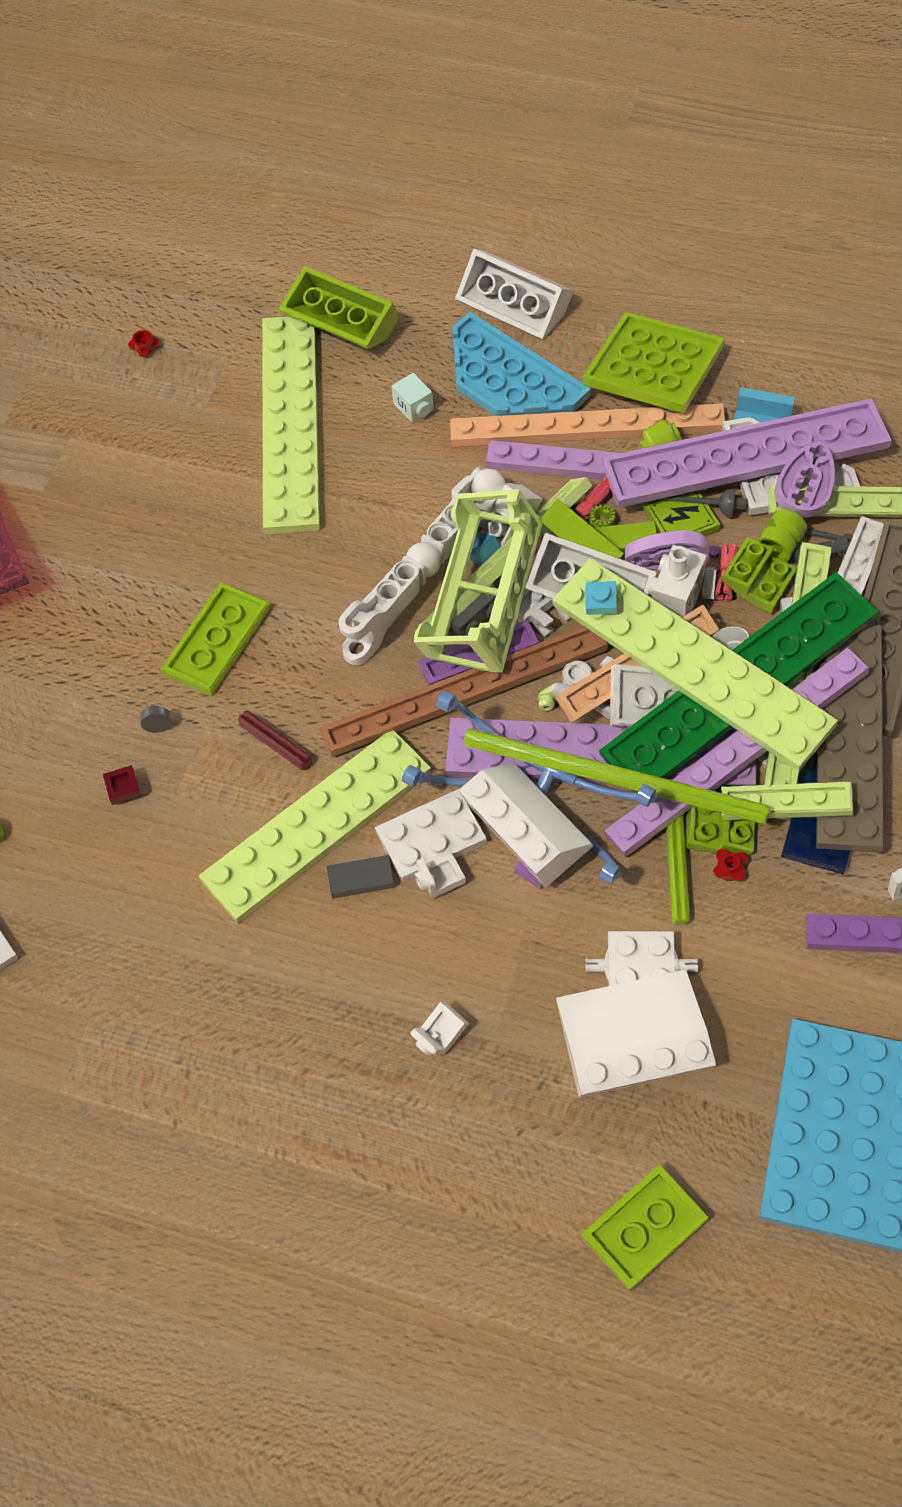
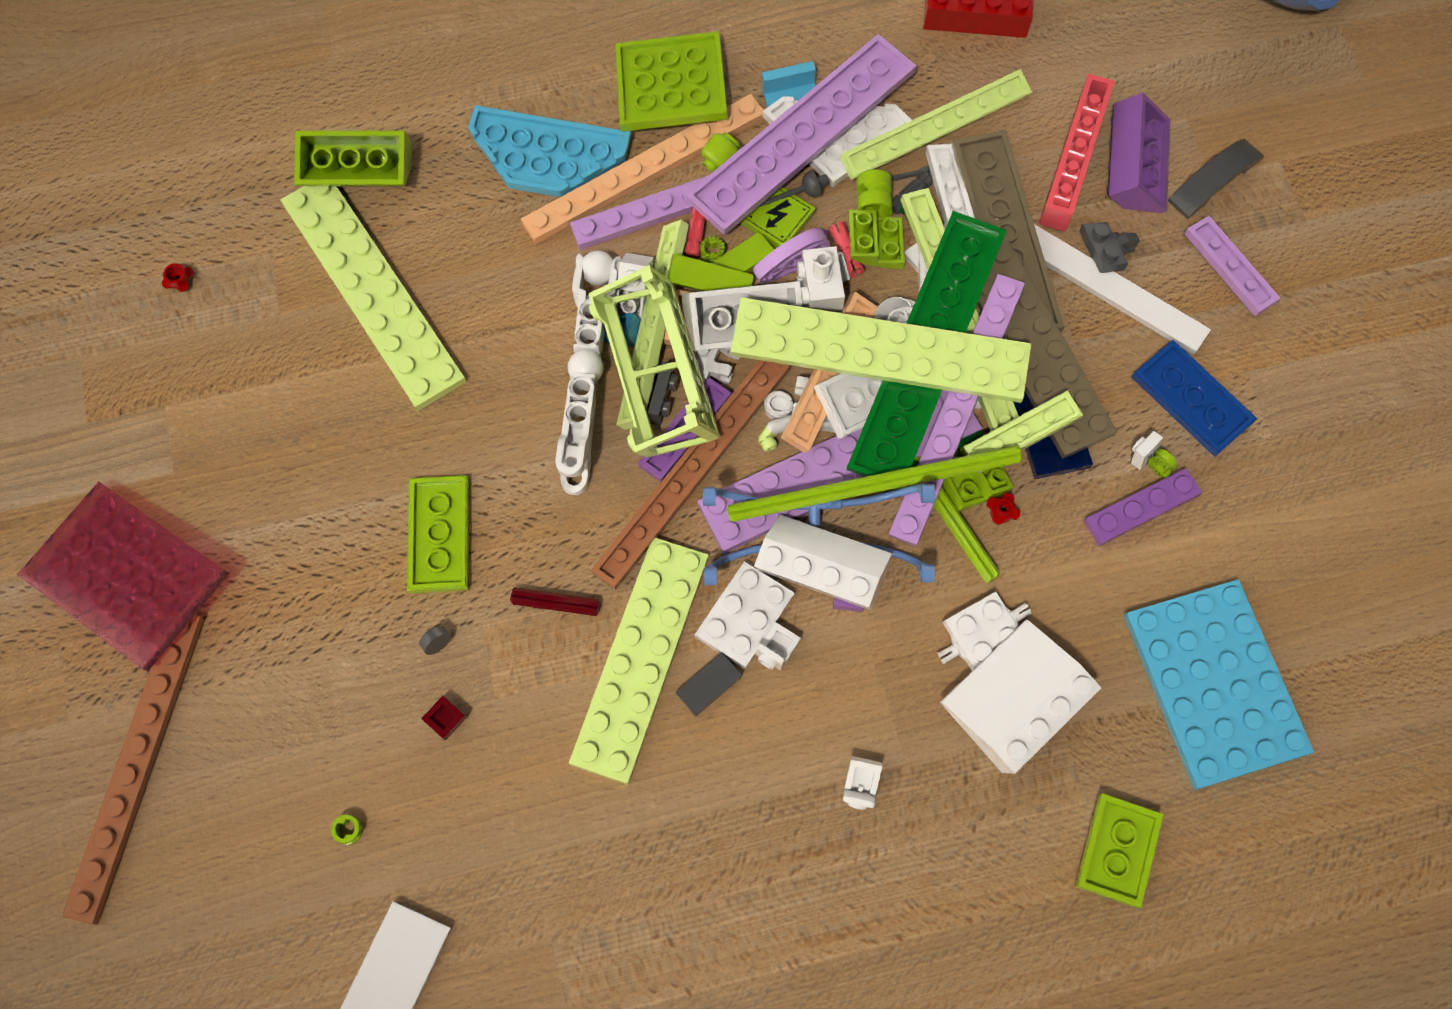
camera: 35 degrees left, 10 degrees up
light aqua brick [391,373,434,423] -> none
white slope [455,249,574,339] -> none
medium azure plate [586,581,617,615] -> none
lavender piece [774,441,835,518] -> none

